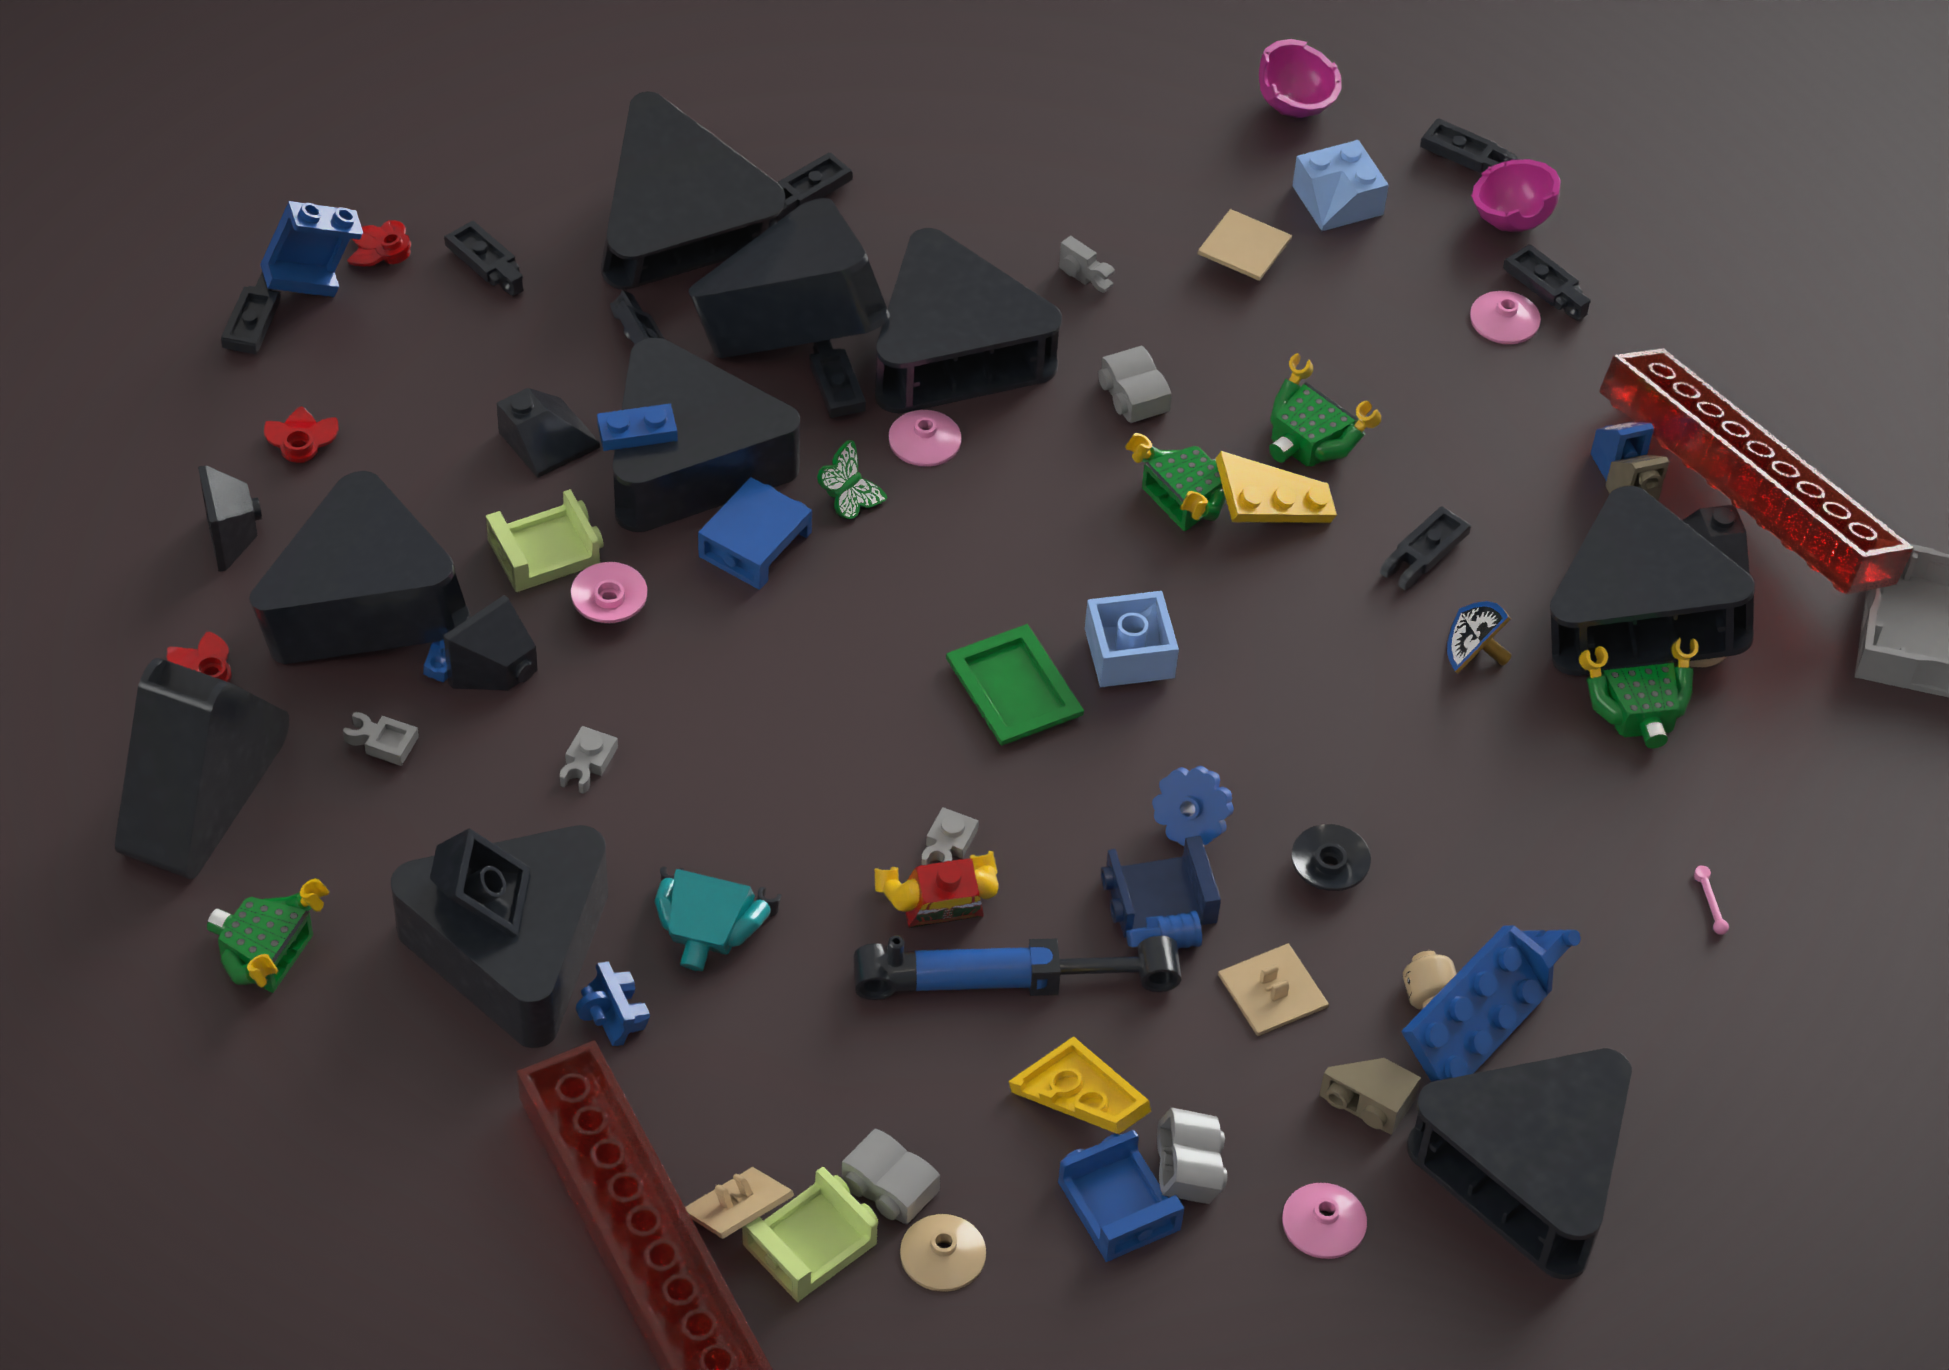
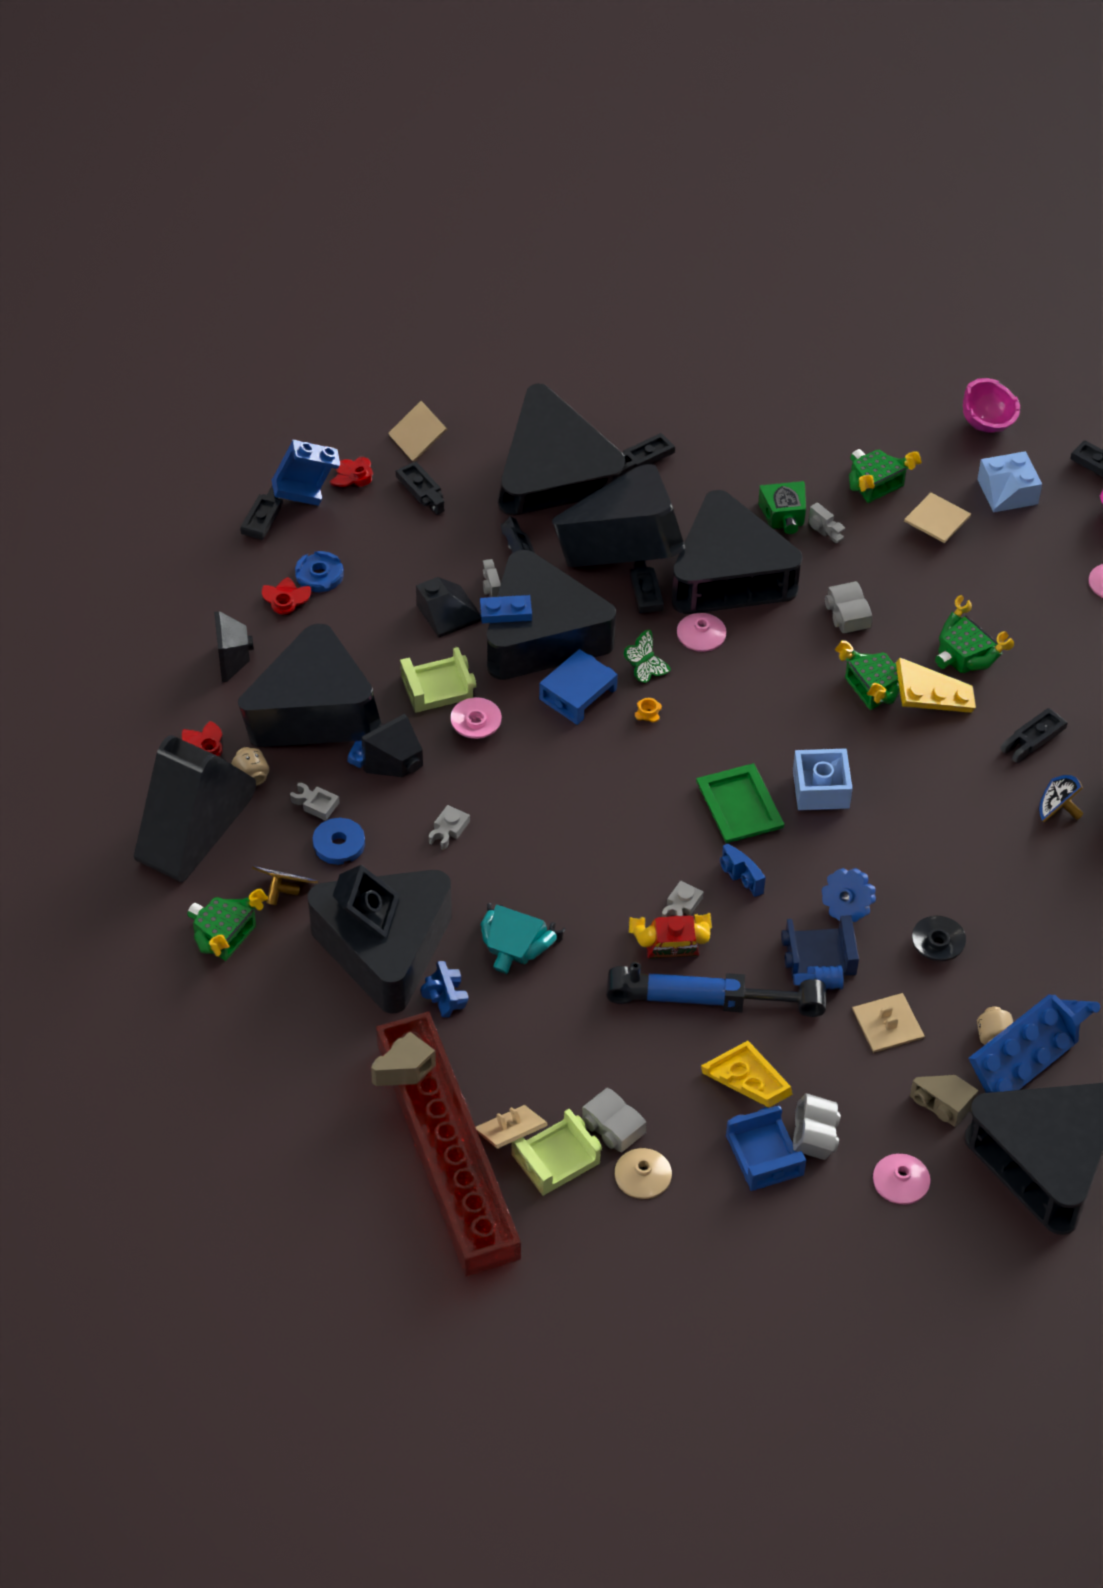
camera: 10 degrees right, 0 degrees up
none -> tan head [231,747,269,786]
none -> pearl gold shield [252,866,318,905]
none -> blue tile [295,551,344,593]
none -> blue tile [312,818,365,865]
none -> dark tan slope [371,1032,436,1086]
none -> tan piece [388,401,448,462]
none -> light grey plate [483,559,501,597]
none -> light orange plate [635,698,662,722]
none -> blue slope [720,844,766,897]
none -> green torso [758,481,806,534]
none -> green torso [849,449,922,503]

